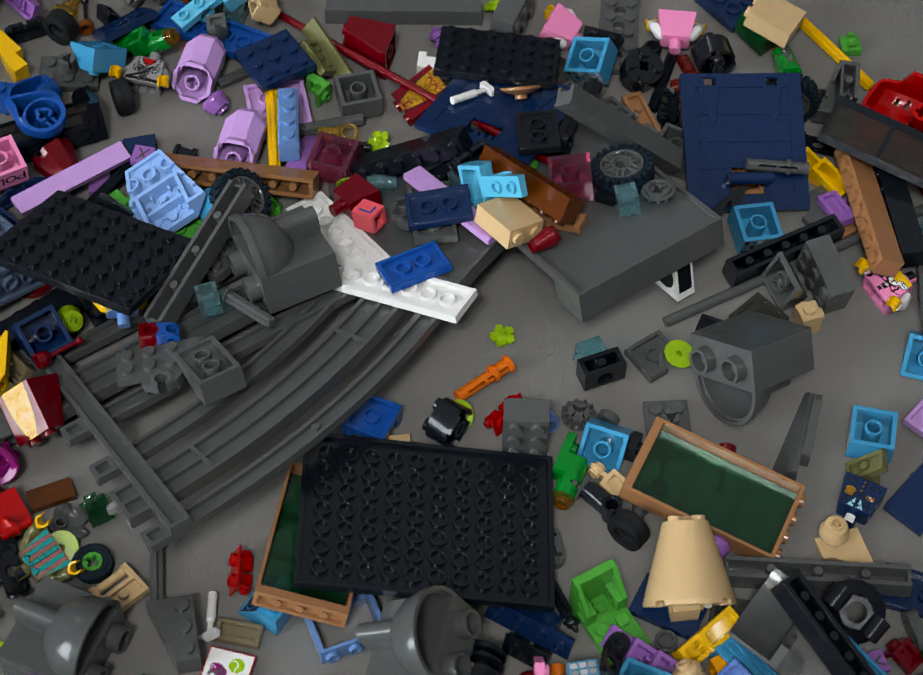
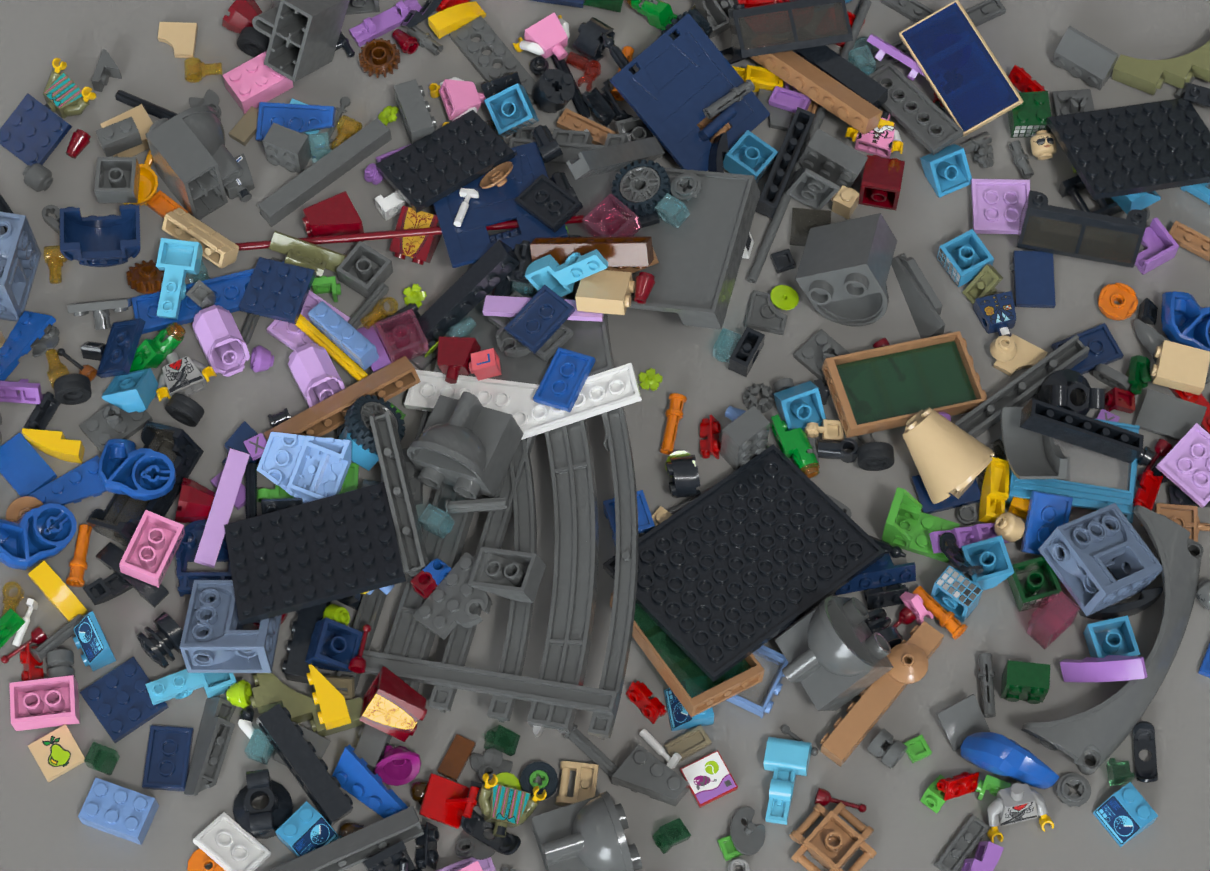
camera: 40 degrees left, 10 degrees up
none -> dark red slope [858,155,905,211]

